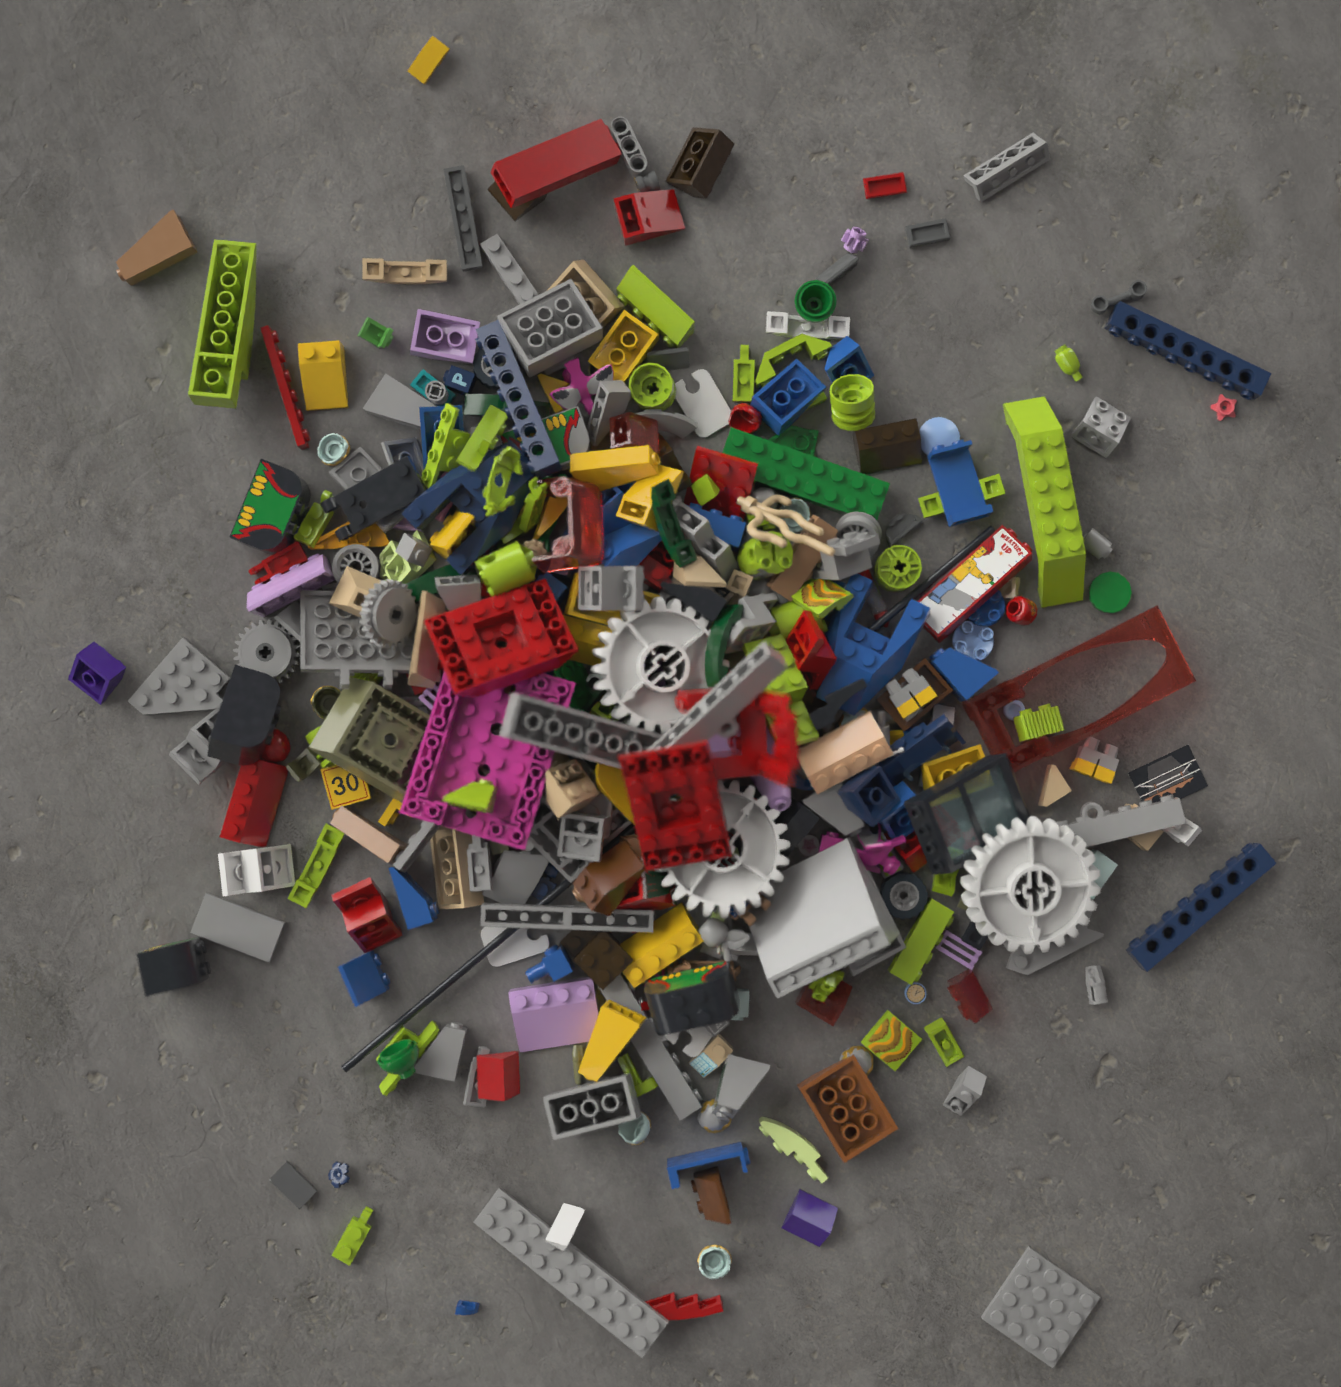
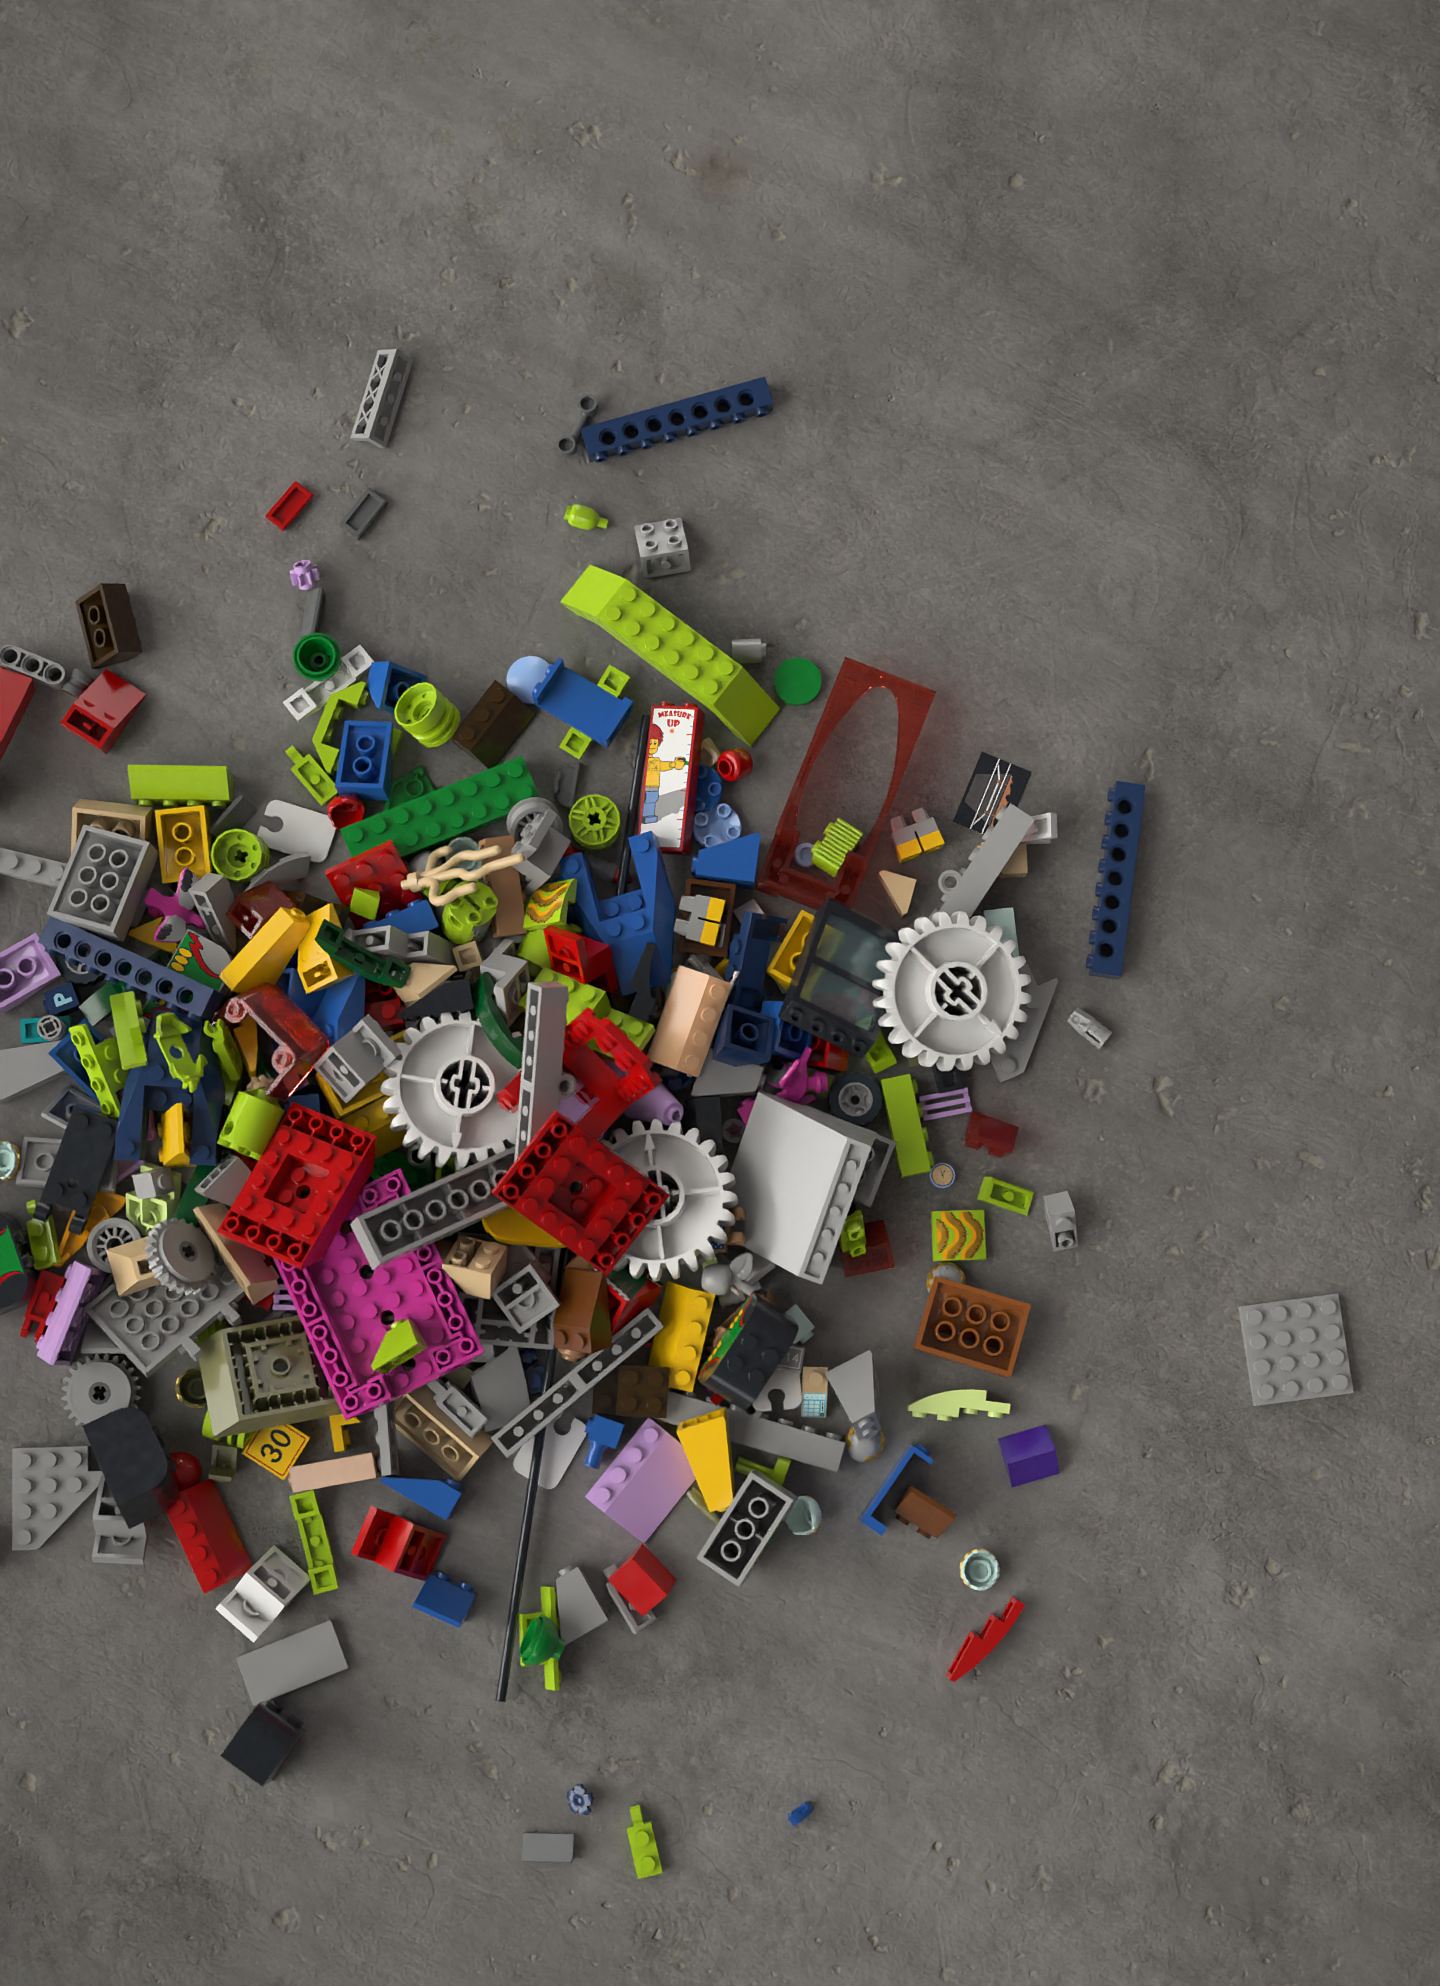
camera: 45 degrees left, 5 degrees down
light grey plate [473,1187,669,1358] -> none
white slope [545,1203,585,1251] -> none
coral plate [1210,394,1237,421] -> none

